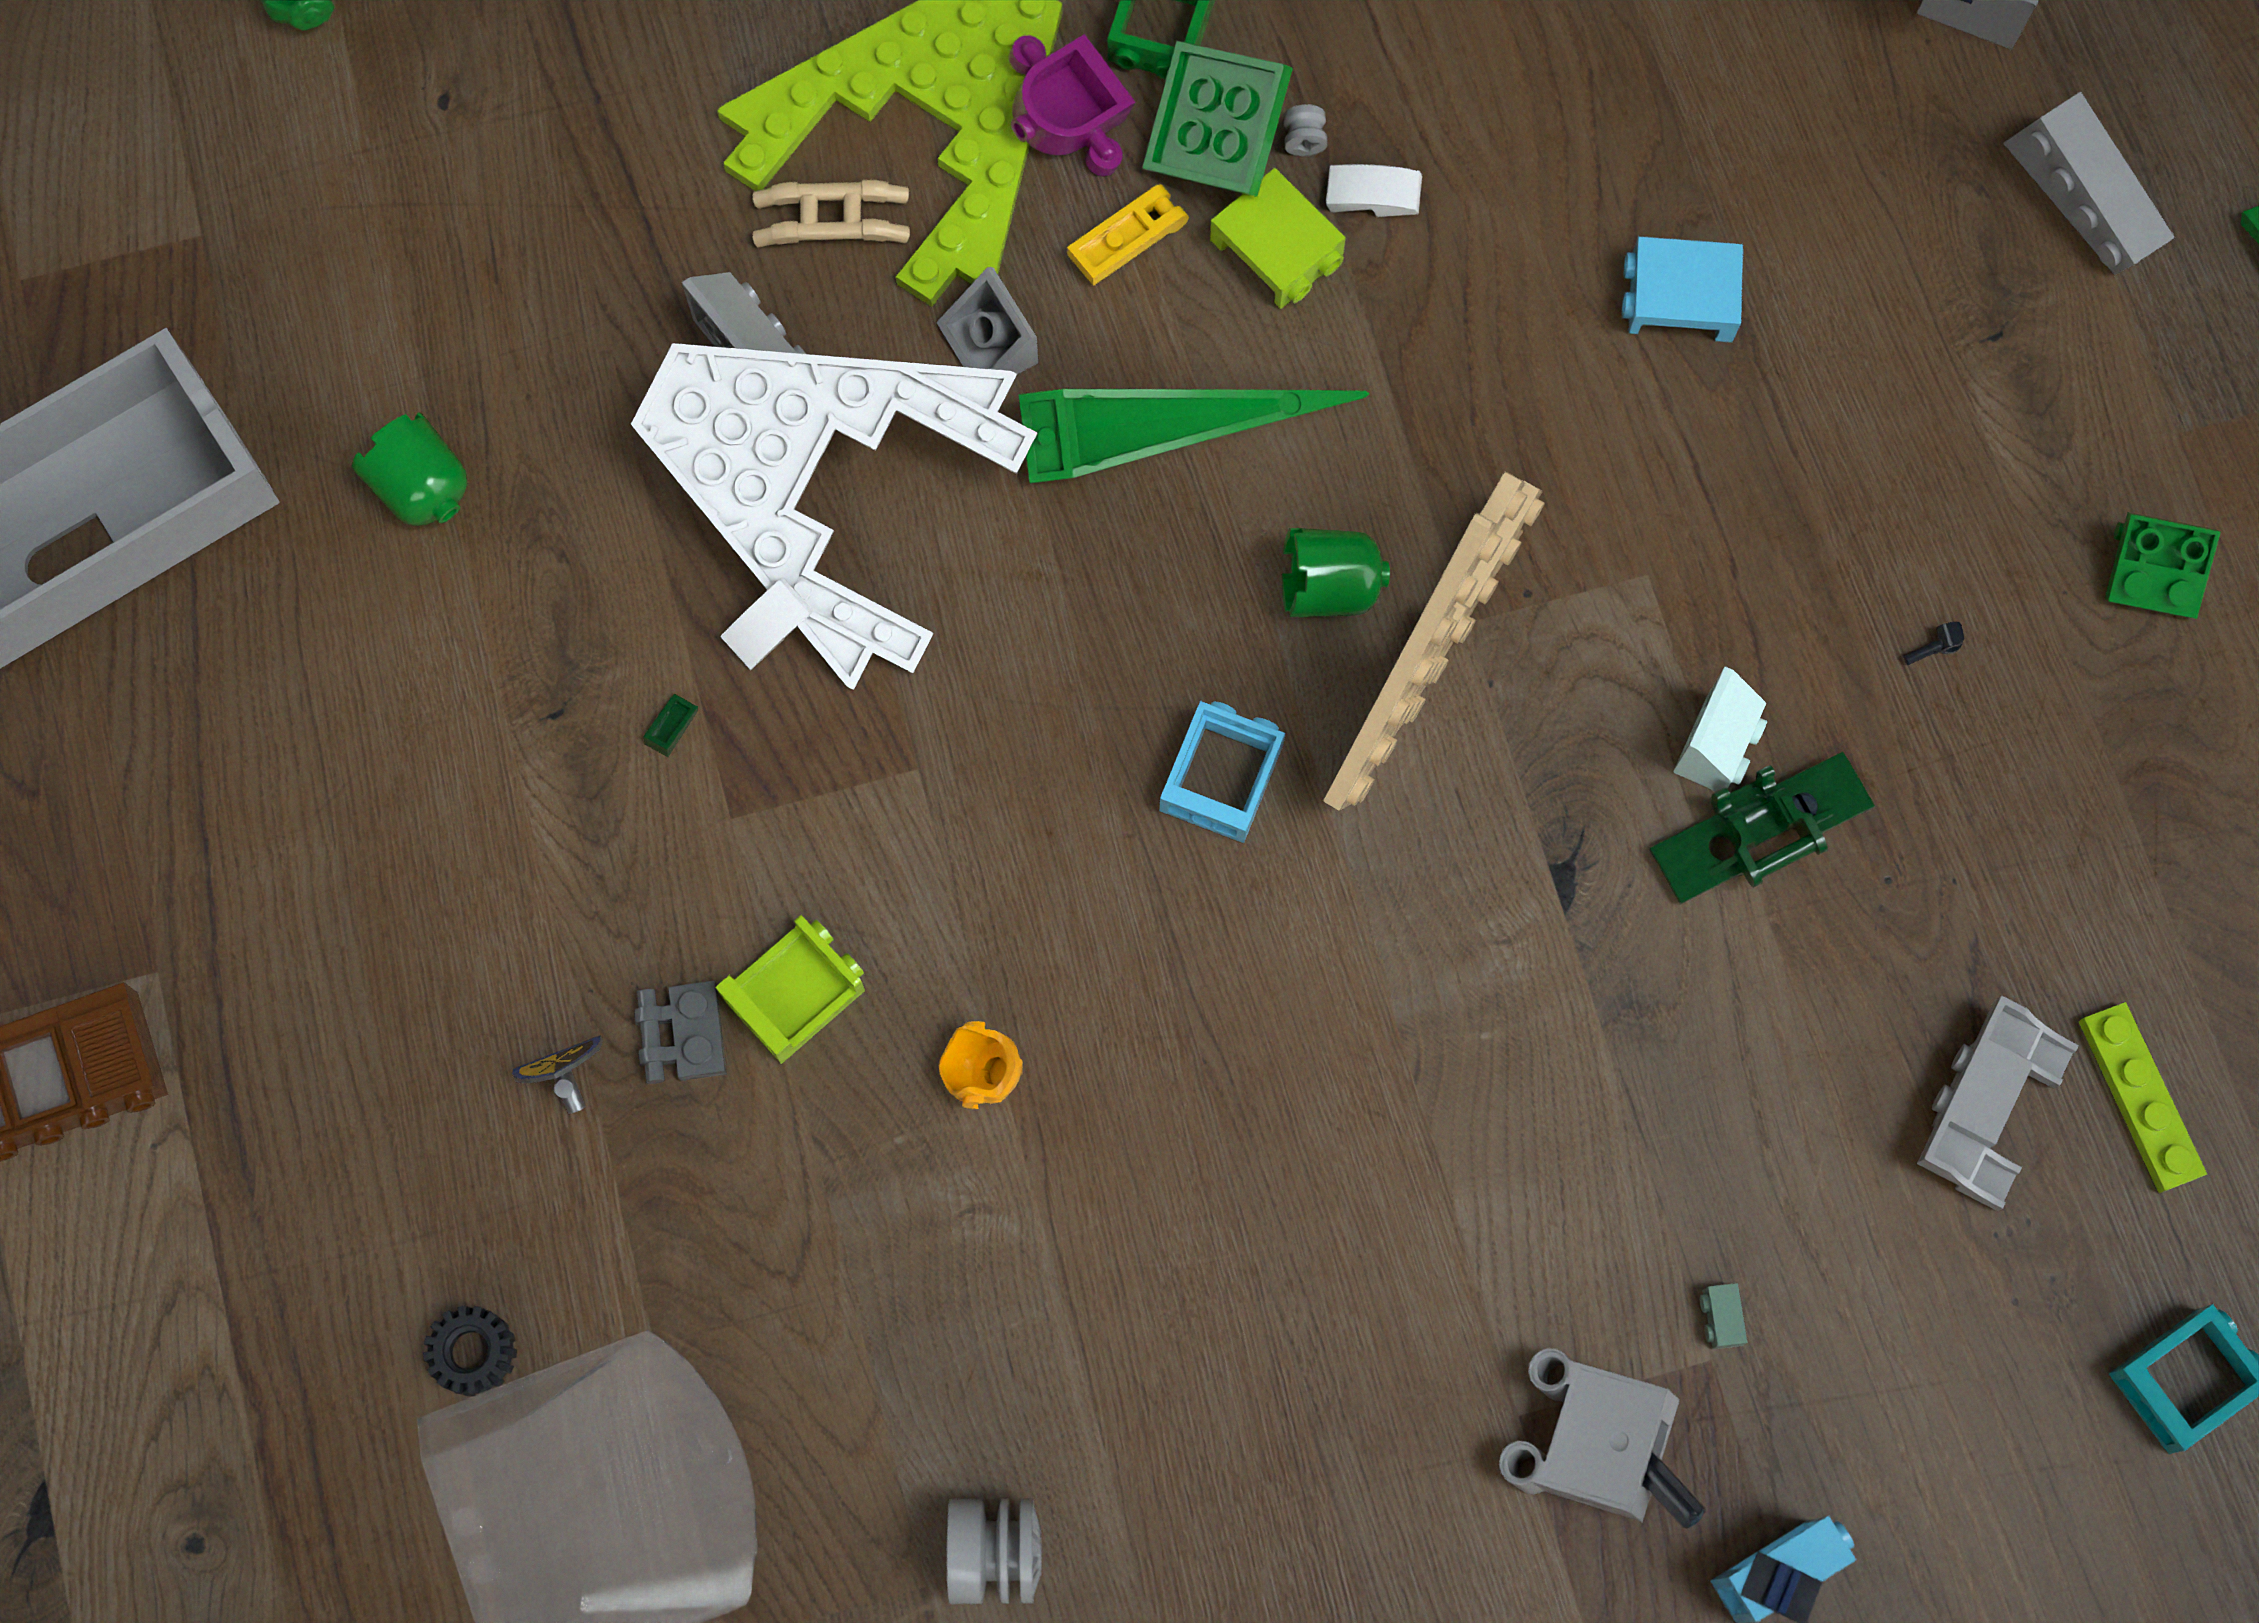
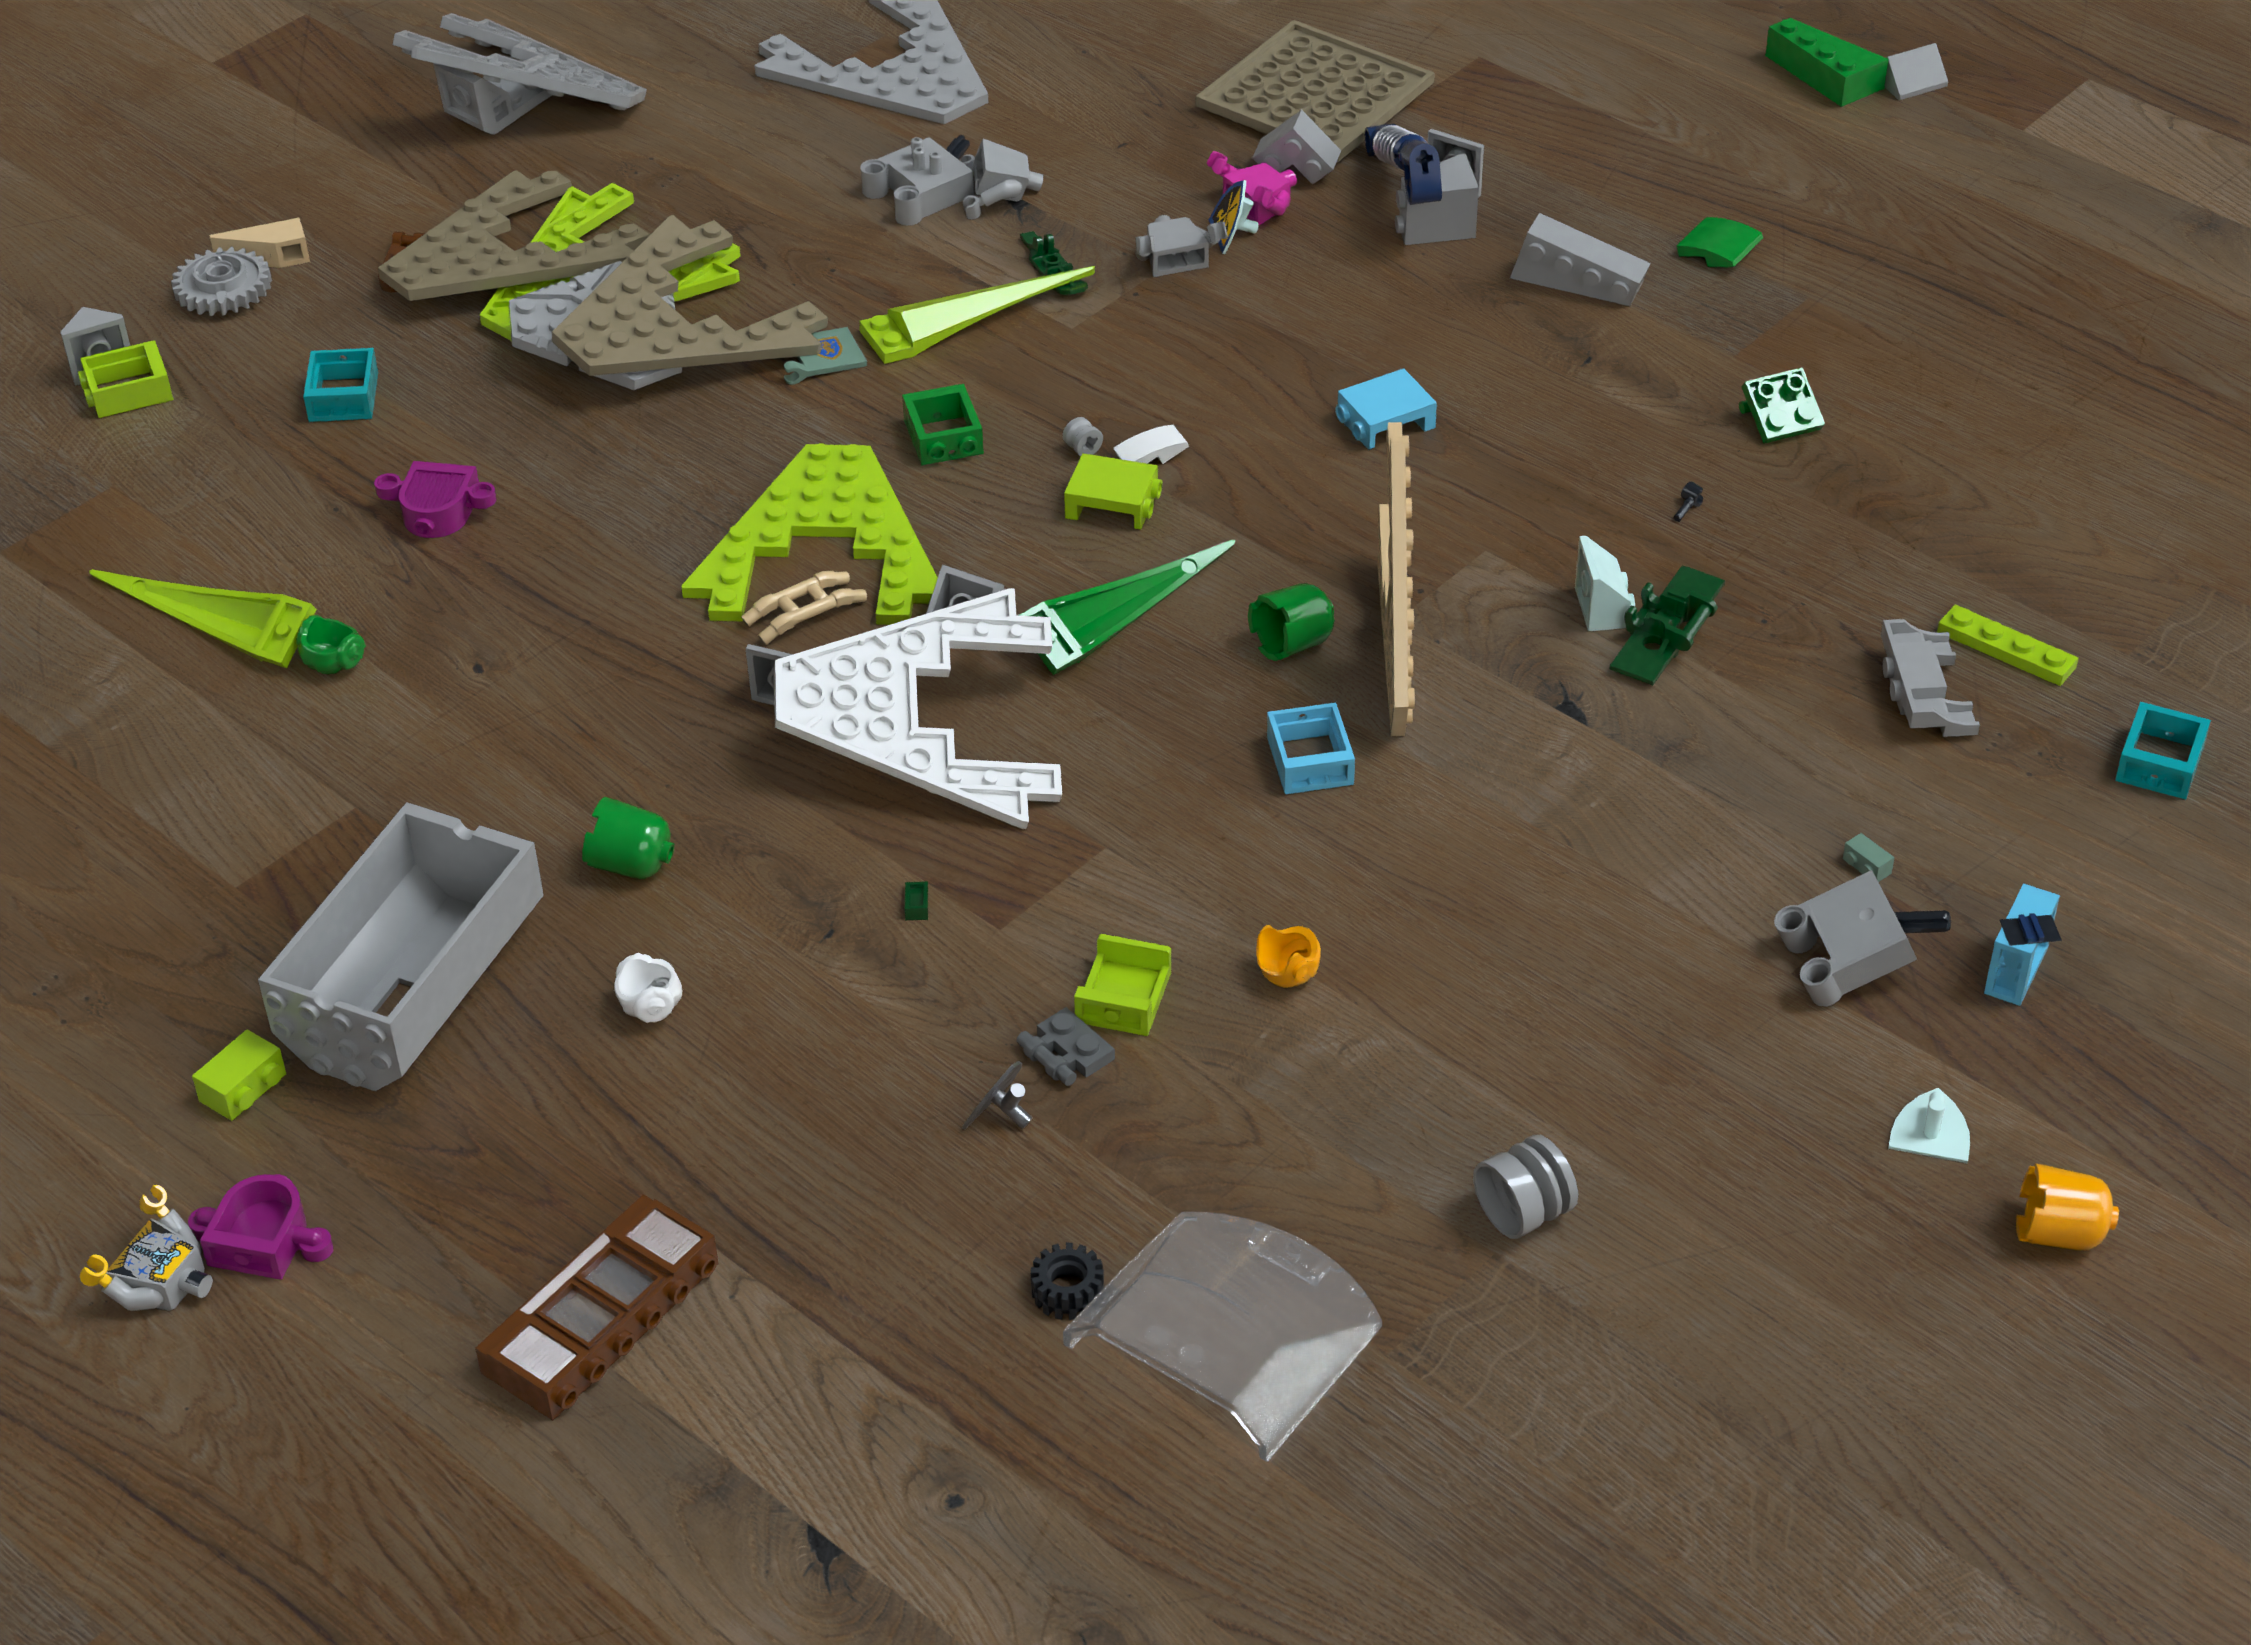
camera: 30 degrees left, 30 degrees down
white slope [720,578,814,670] -> none
magenta piece [1009,34,1136,176] -> none
yellow plate [1067,184,1189,286] -> none
green plate [1142,41,1293,197] -> none
none -> white hair [614,953,683,1023]

